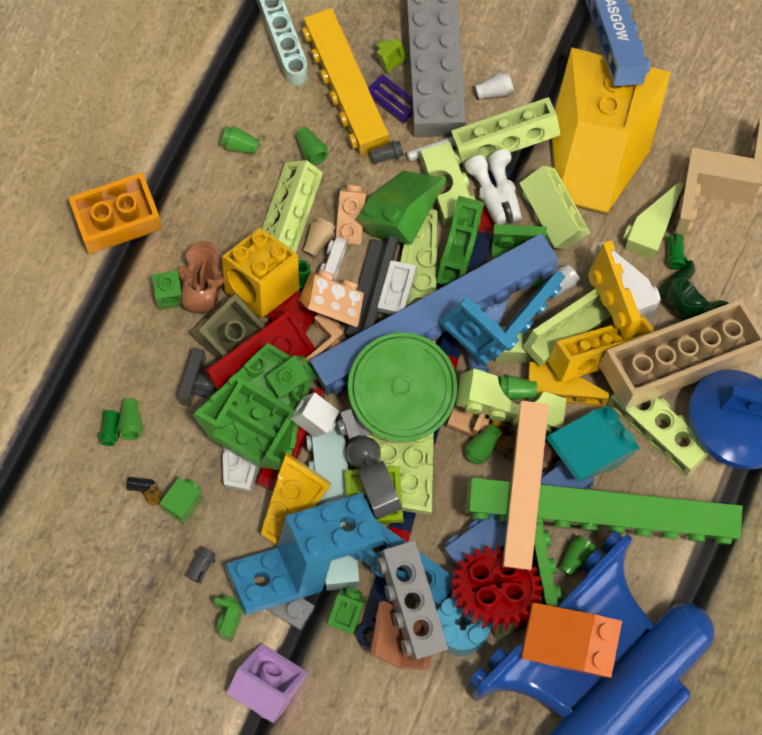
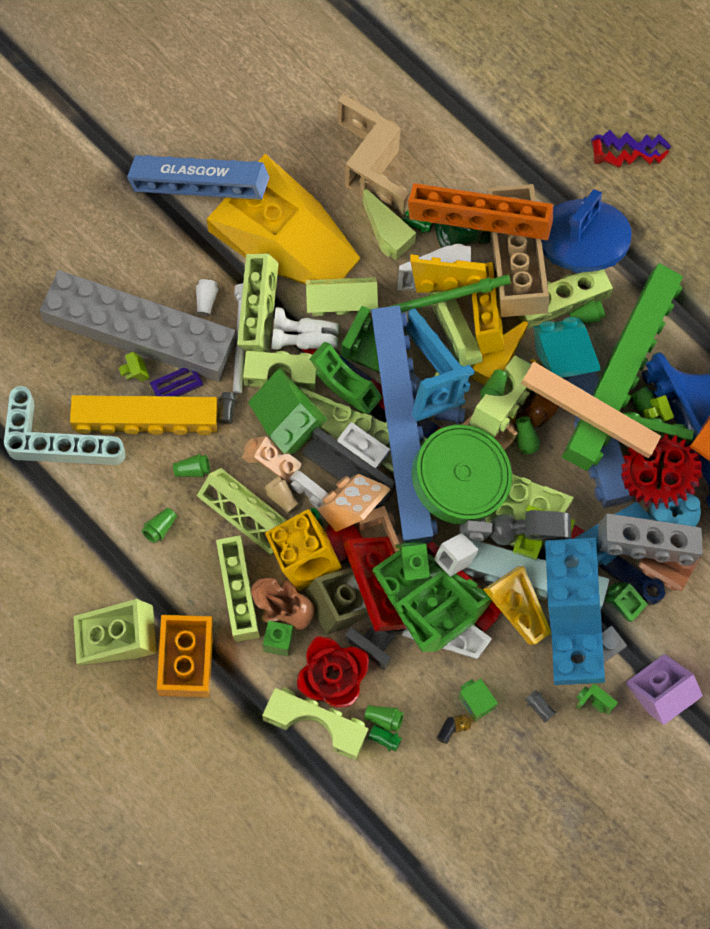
camera: 70 degrees left, 0 degrees up
none -> yellowish green slope [73,599,157,665]
none -> yellowish green brick [216,535,260,642]
none -> yellowish green arch [262,687,369,761]
none -> red brick [297,636,369,708]
none -> bright green bar [388,275,511,313]
none -> orange brick [408,183,553,240]
none -> bright green cone [569,300,606,324]
none -> lime tile [643,395,674,421]

